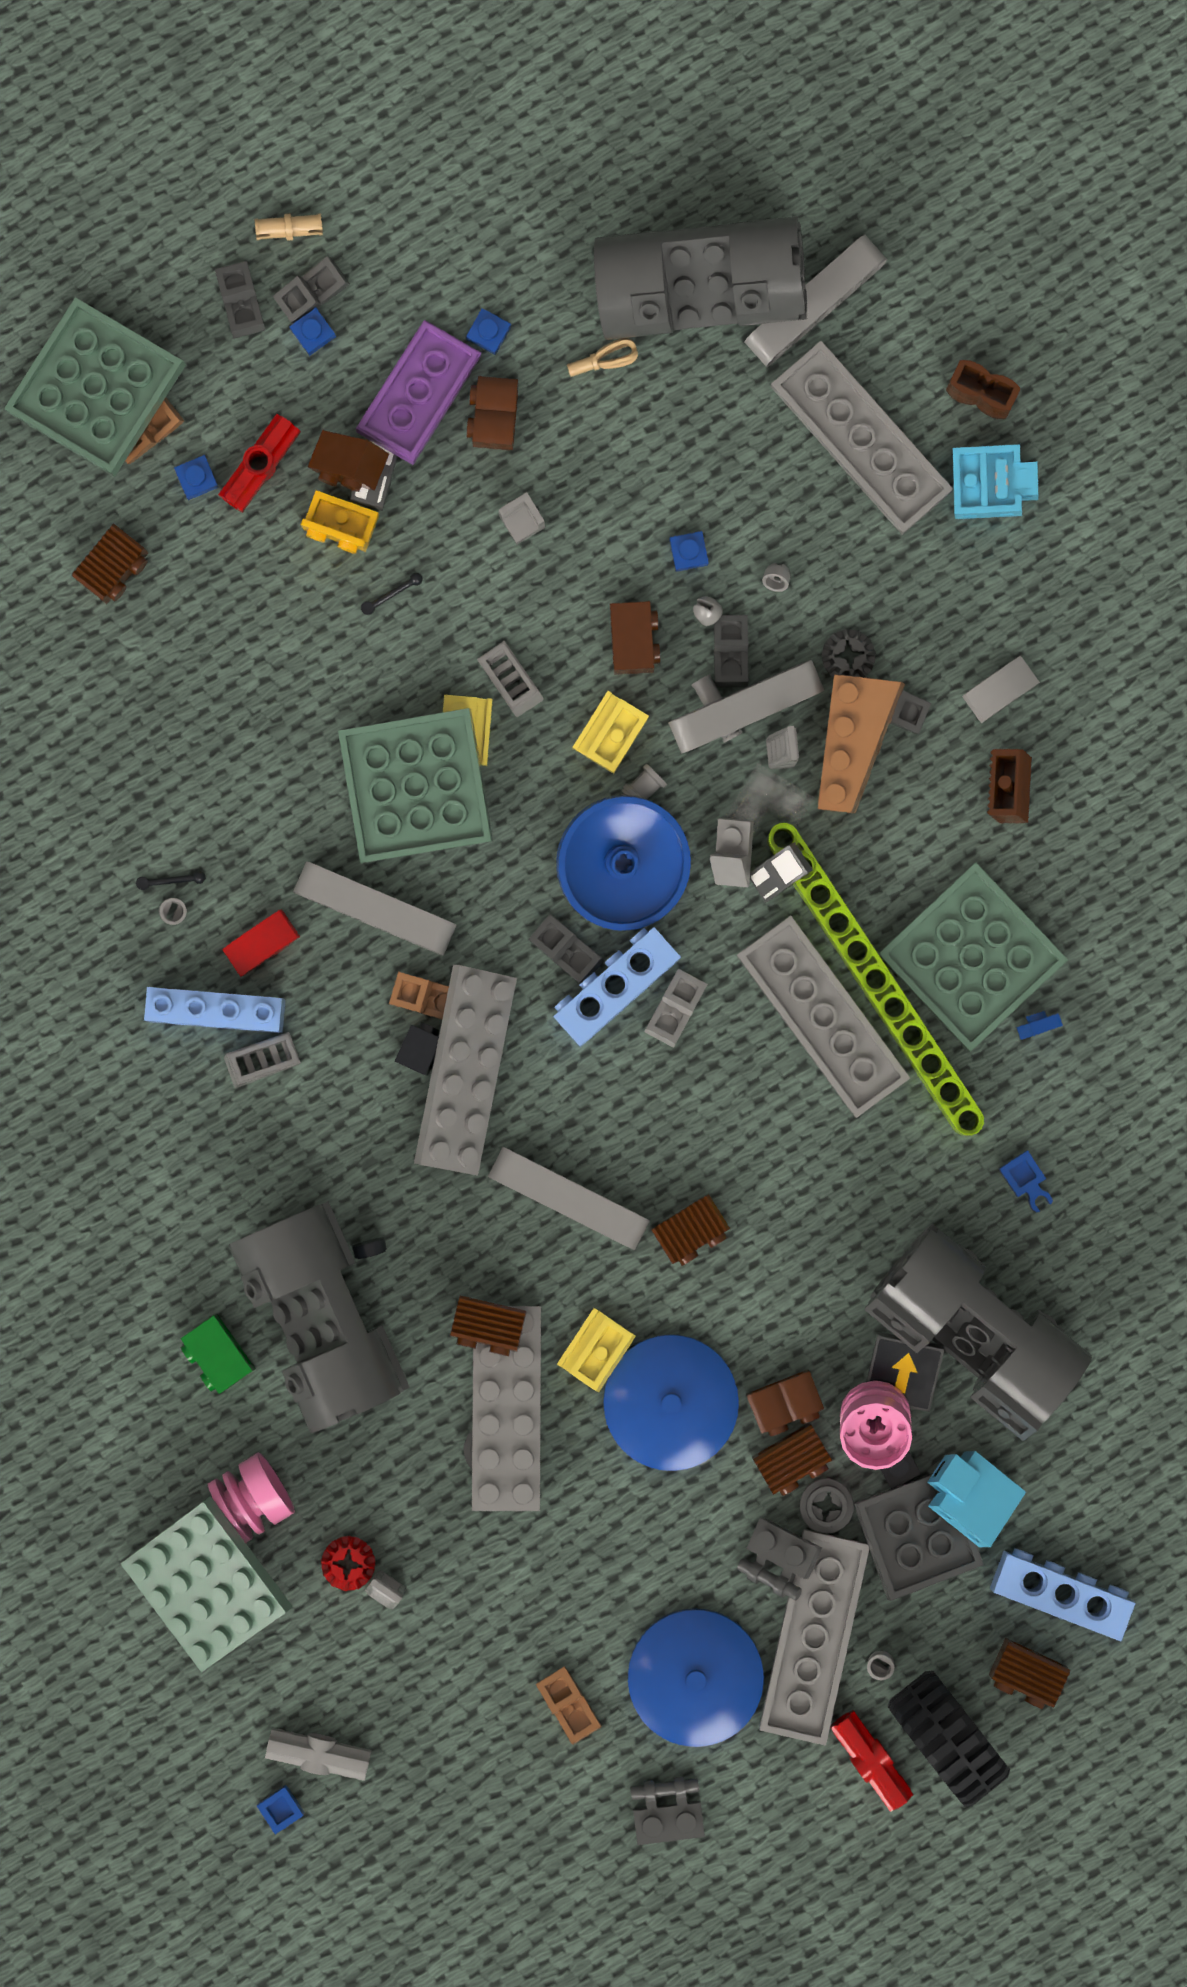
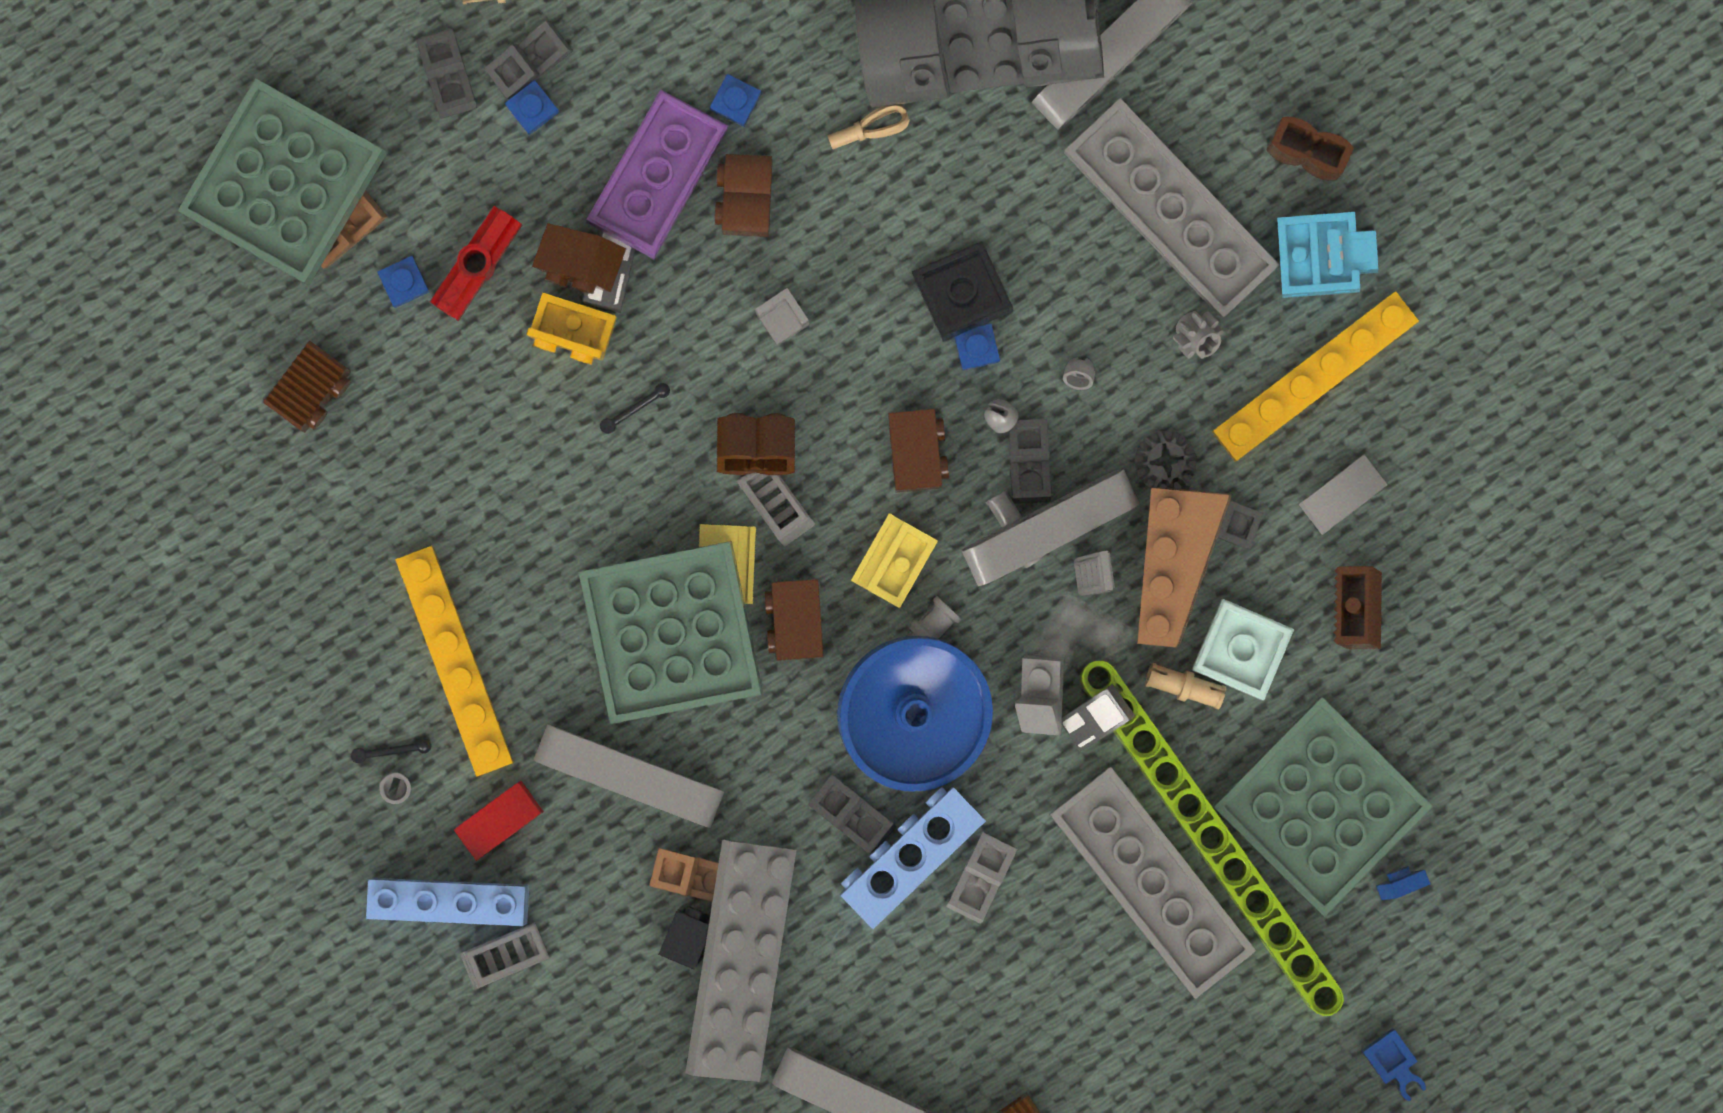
camera: 10 degrees left, 0 degrees up
none -> yellow plate [395,546,514,777]
none -> reddish brown brick [717,413,795,475]
none -> reddish brown brick [765,579,824,661]
none -> black tile [912,241,1013,342]
none -> tan pin [1145,662,1226,710]
none -> light grey gear [1173,311,1224,359]
none -> light aqua plate [1191,599,1294,701]
none -> yellow plate [1212,291,1419,462]

